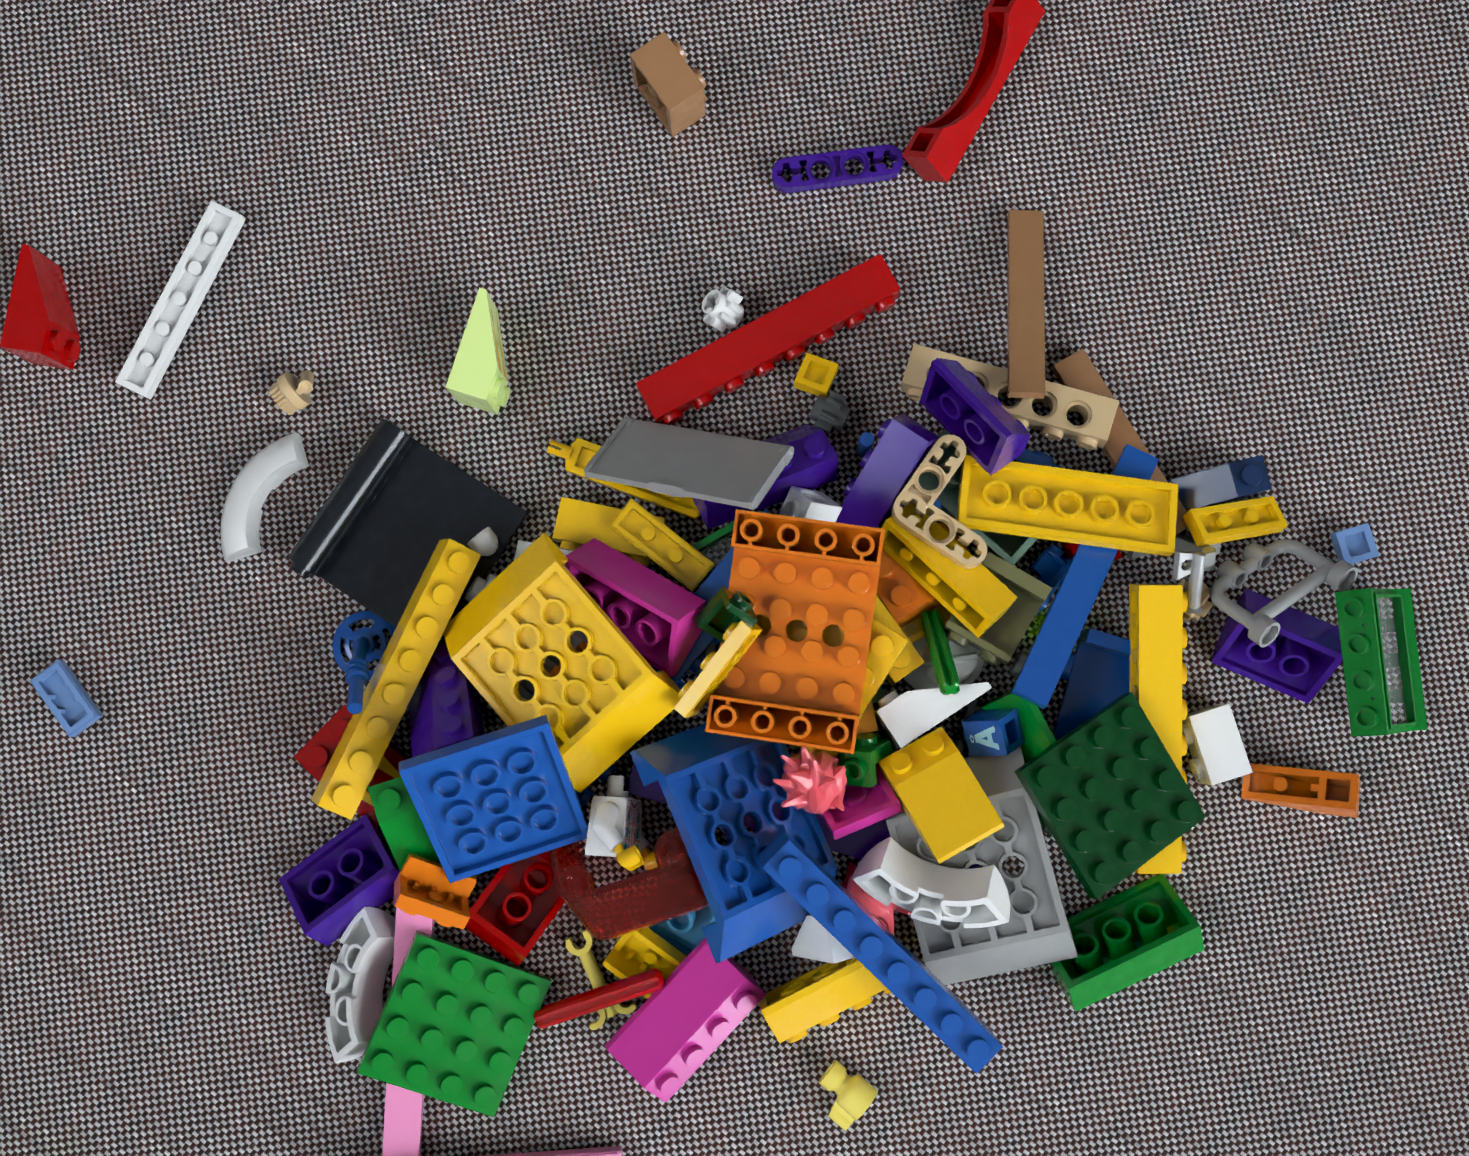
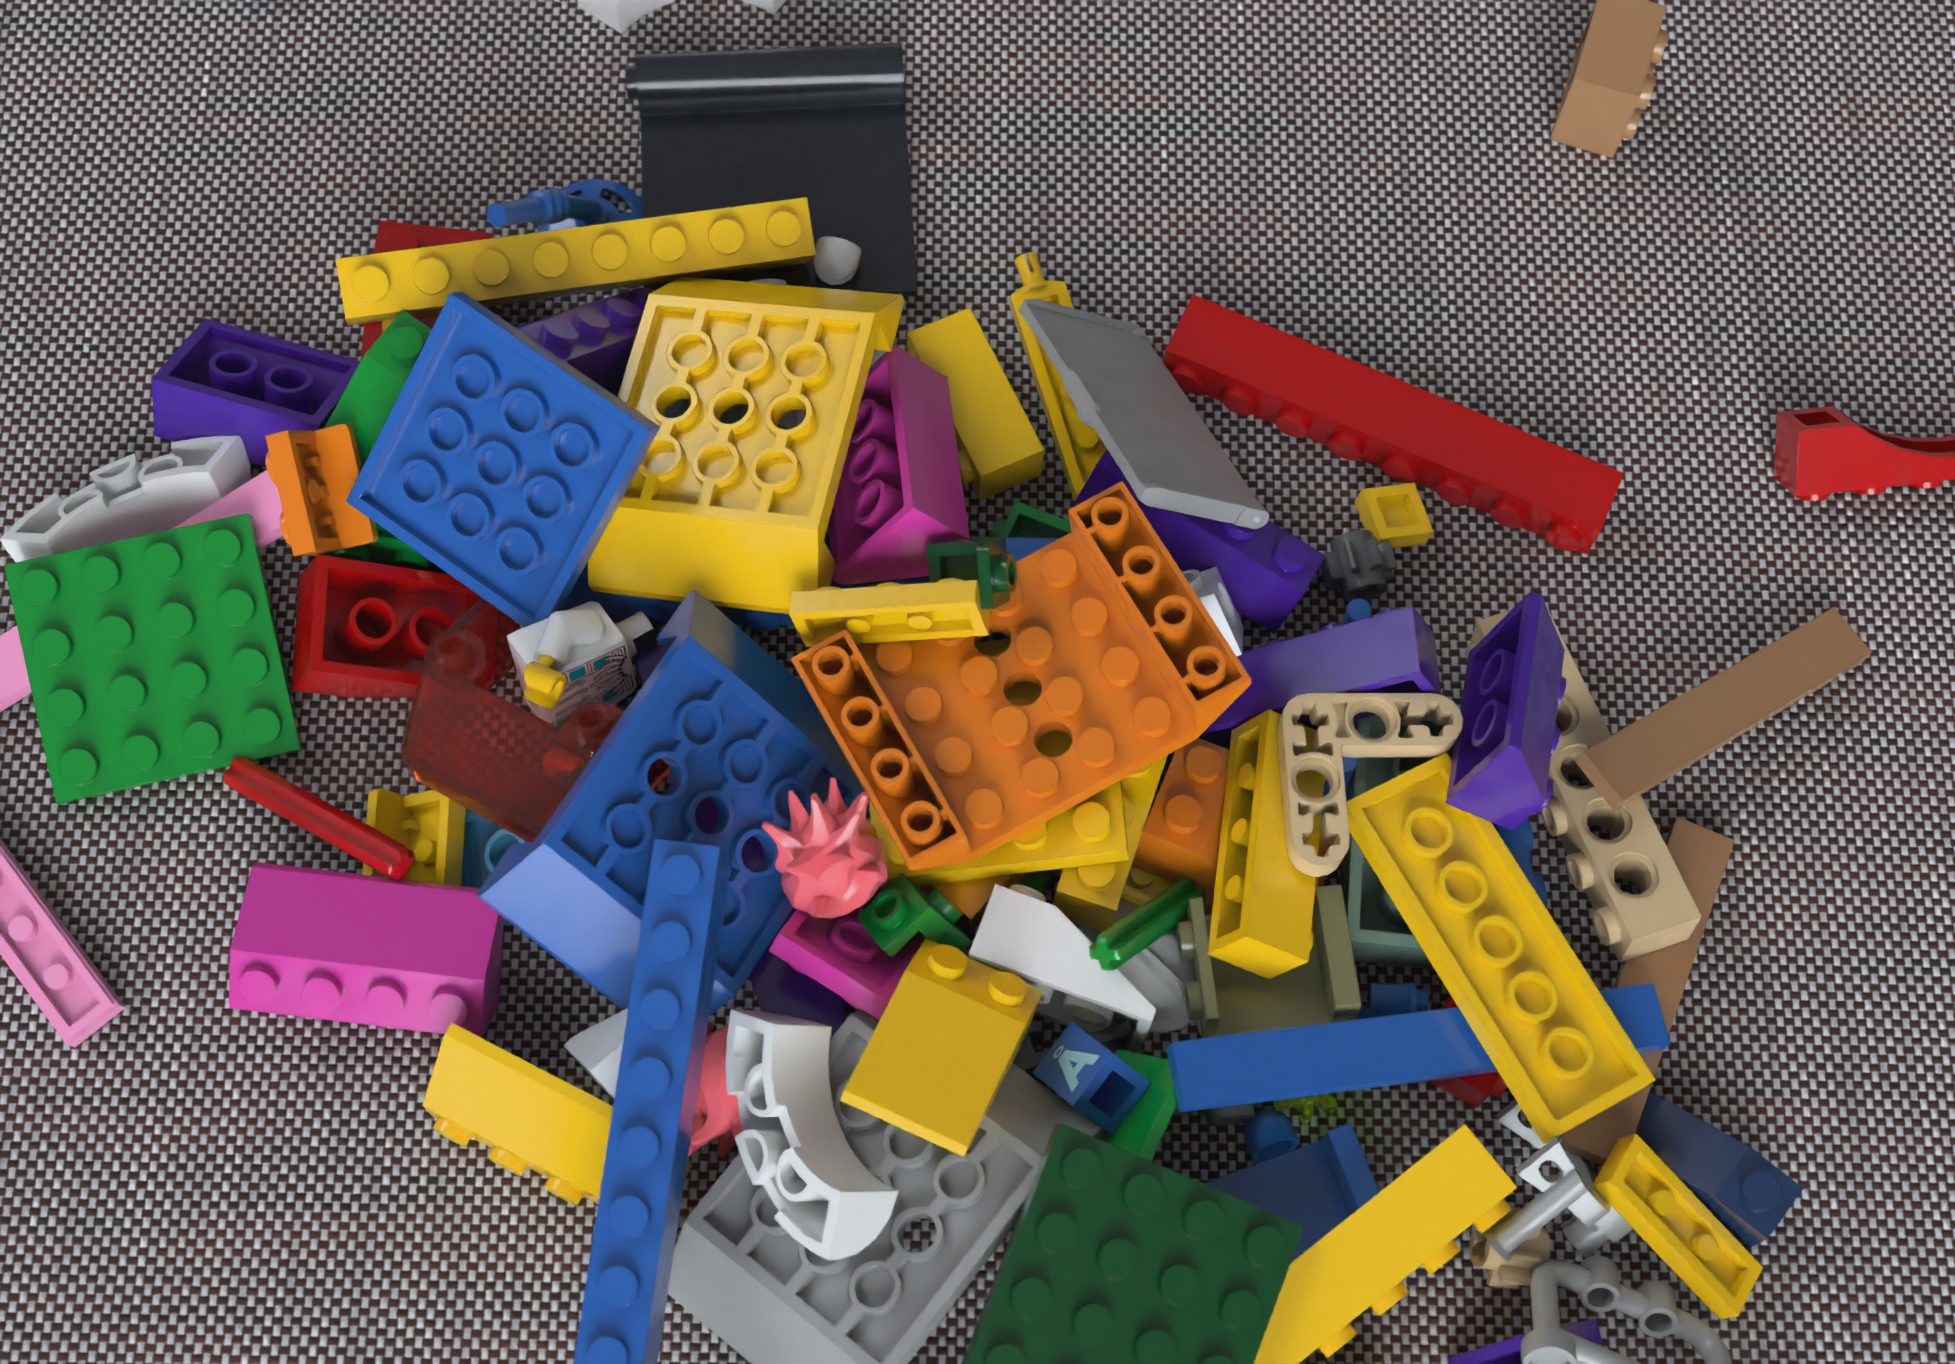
camera: 50 degrees right, 15 degrees down
yellowish green slope [445,287,510,415] -> none
light yellow bar [566,929,637,1030] -> none
yellow tile [609,498,715,593] -> none
white gear [702,286,744,332] -> none
dark purple beam [772,145,903,193] -> none
light yellow piece [818,1060,878,1131] -> none

